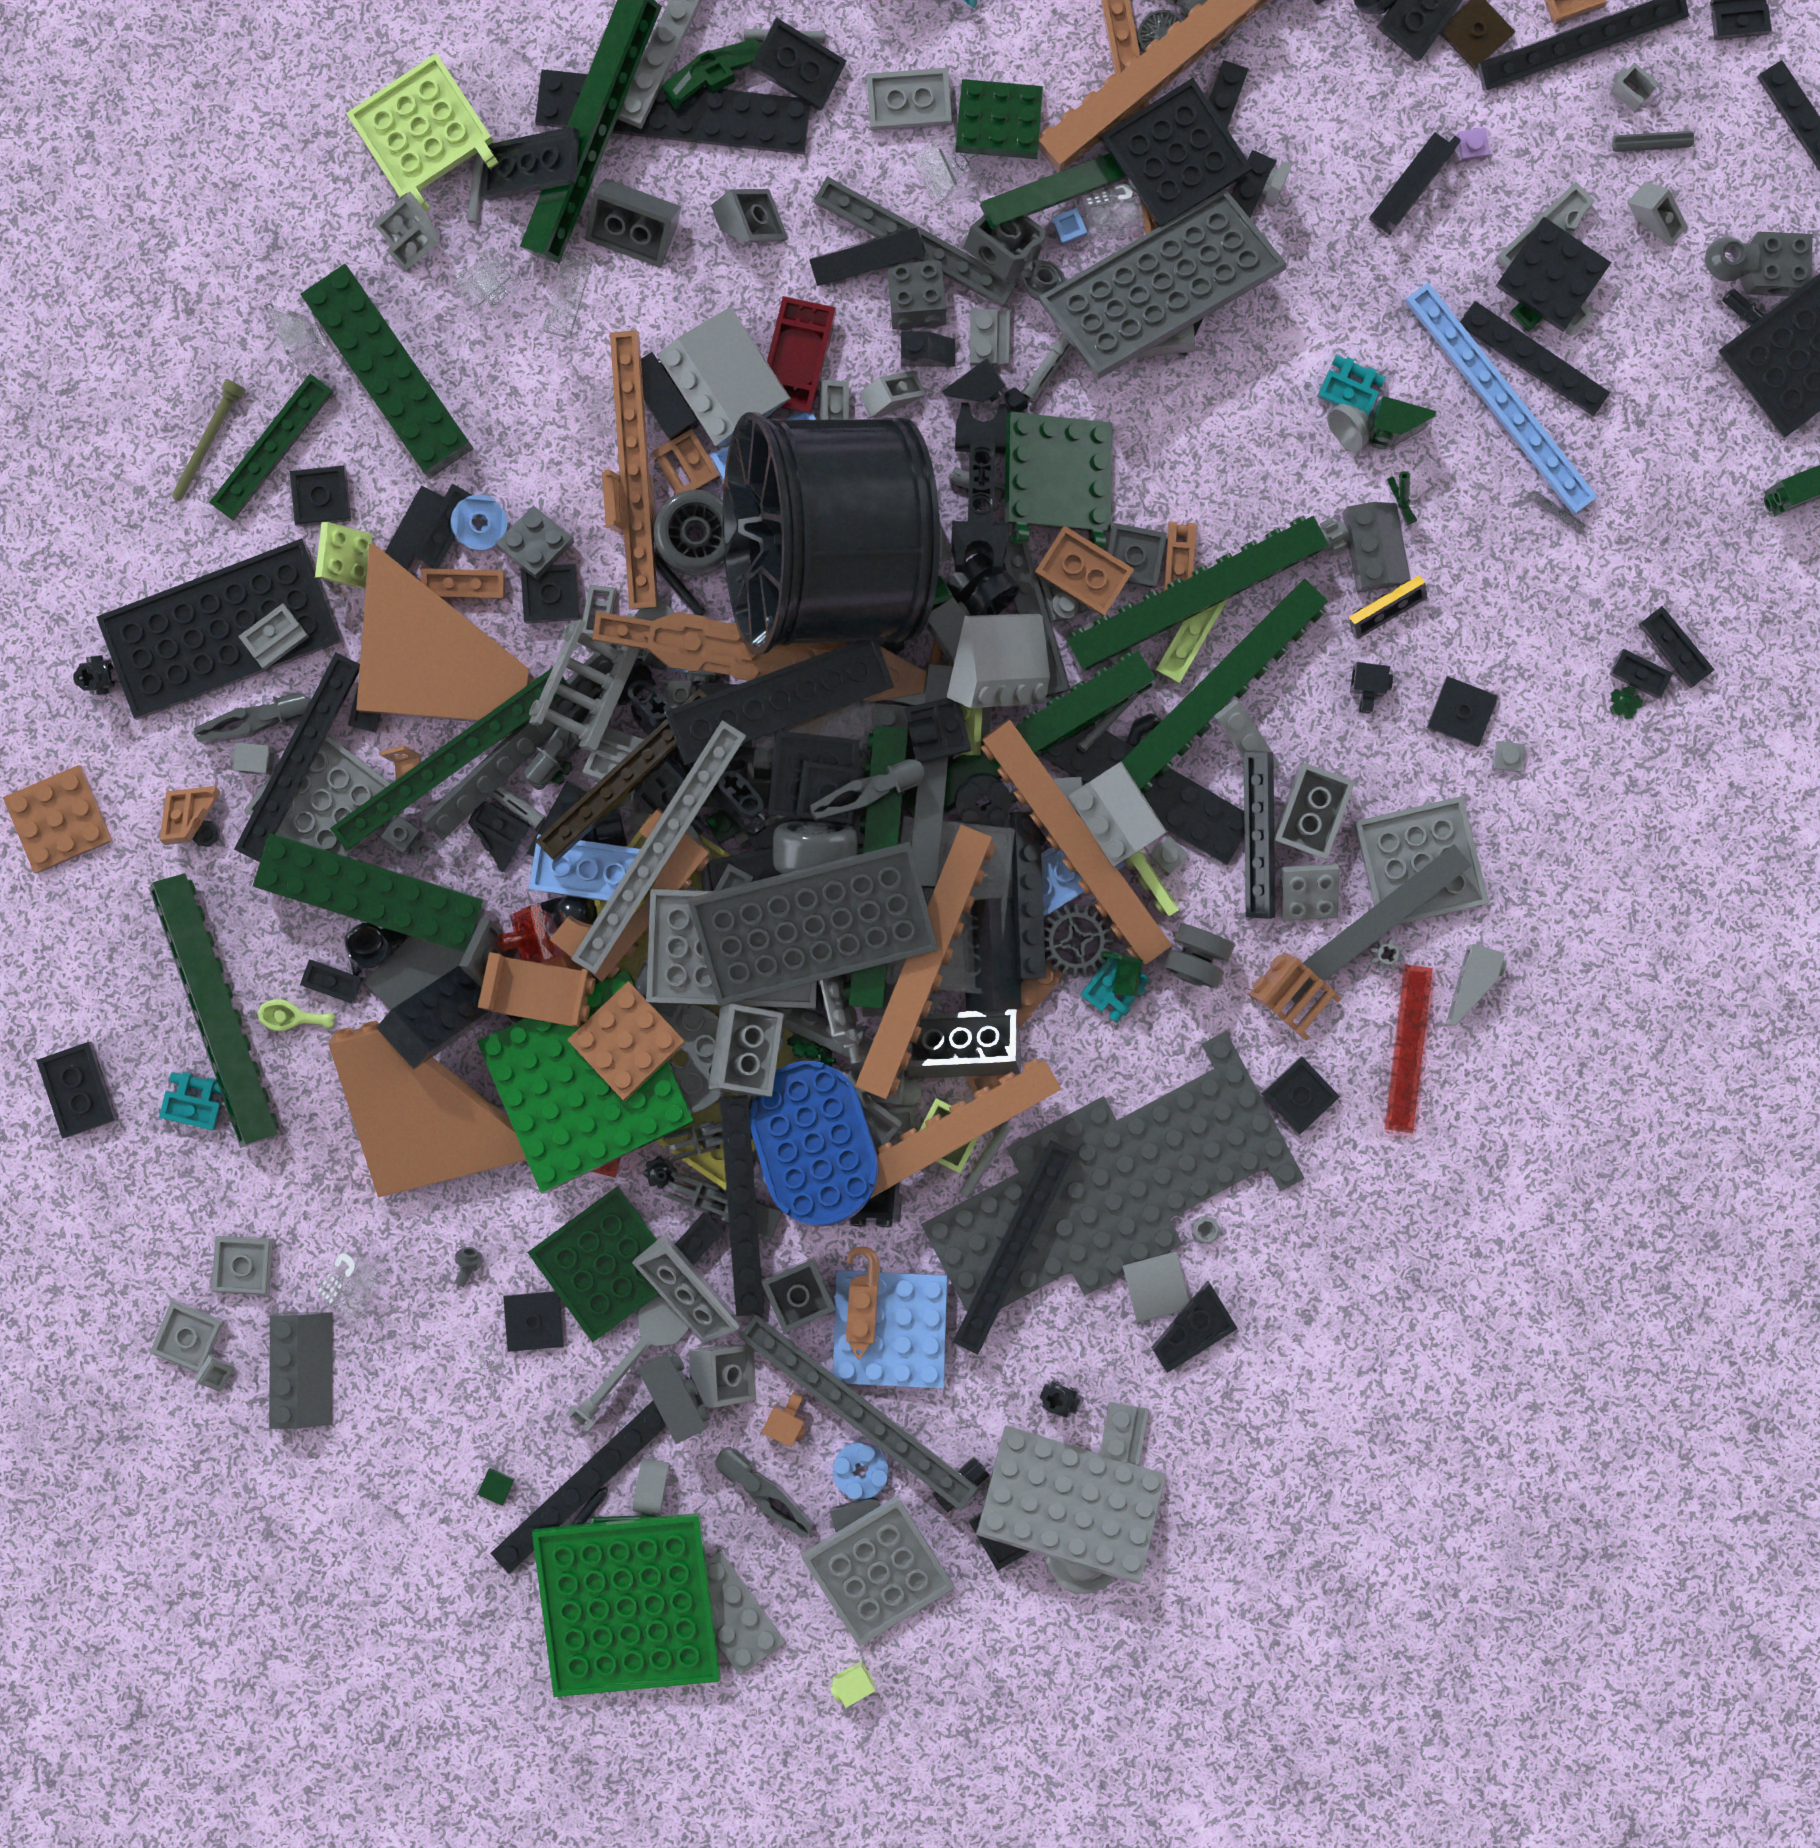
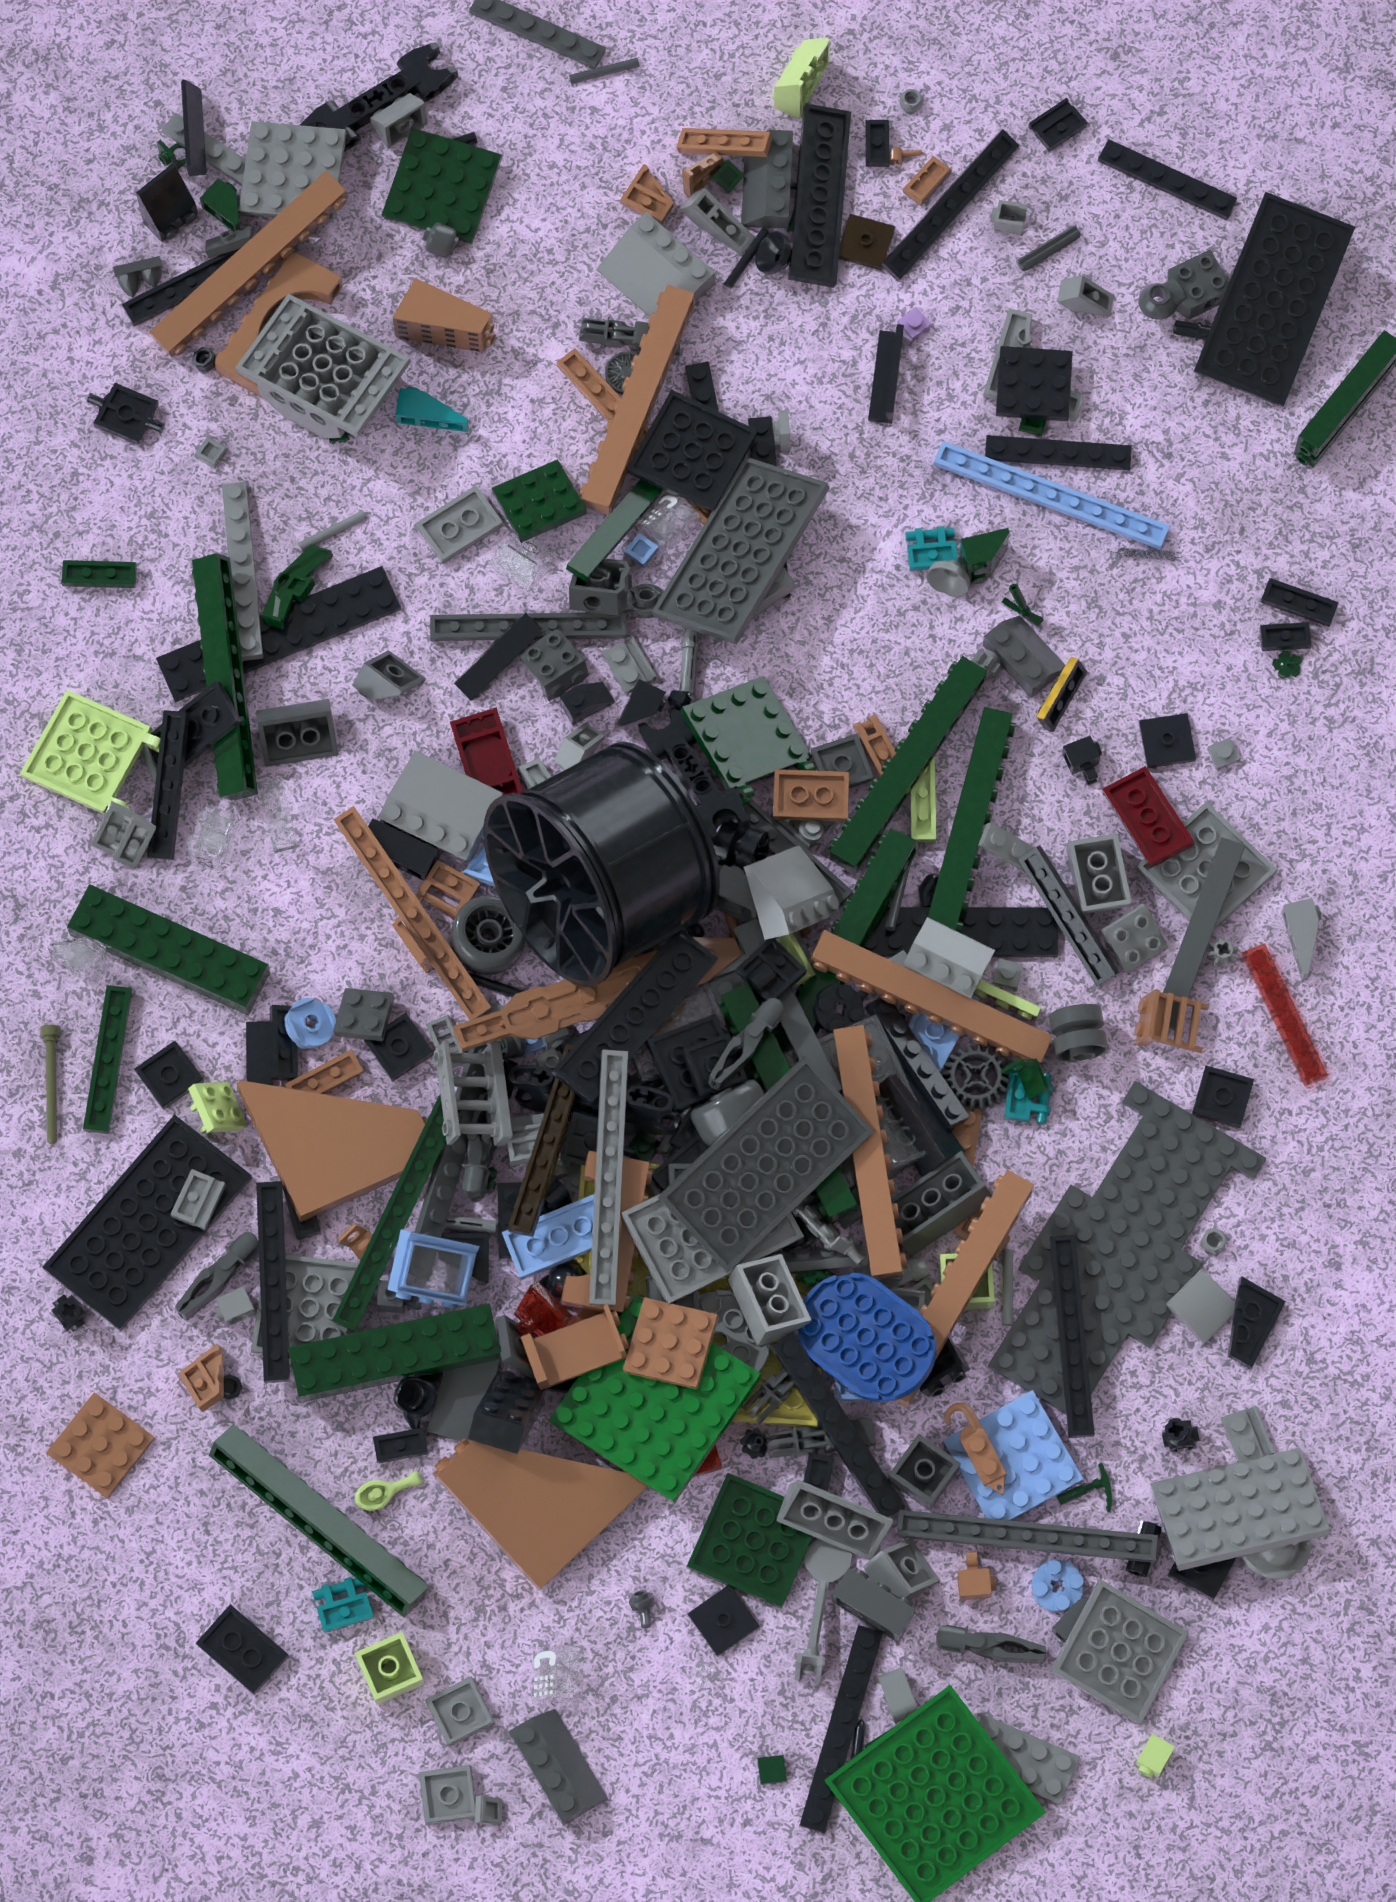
camera: 30 degrees left, 15 degrees down
black plate [750,17,847,111] -> none
none -> black plate [147,710,190,860]
none -> yellowish green brick [355,1632,425,1706]
none -> window [388,1230,480,1309]
none -> dark green piece [1056,1463,1112,1512]
none -> dark red plate [1102,766,1195,868]

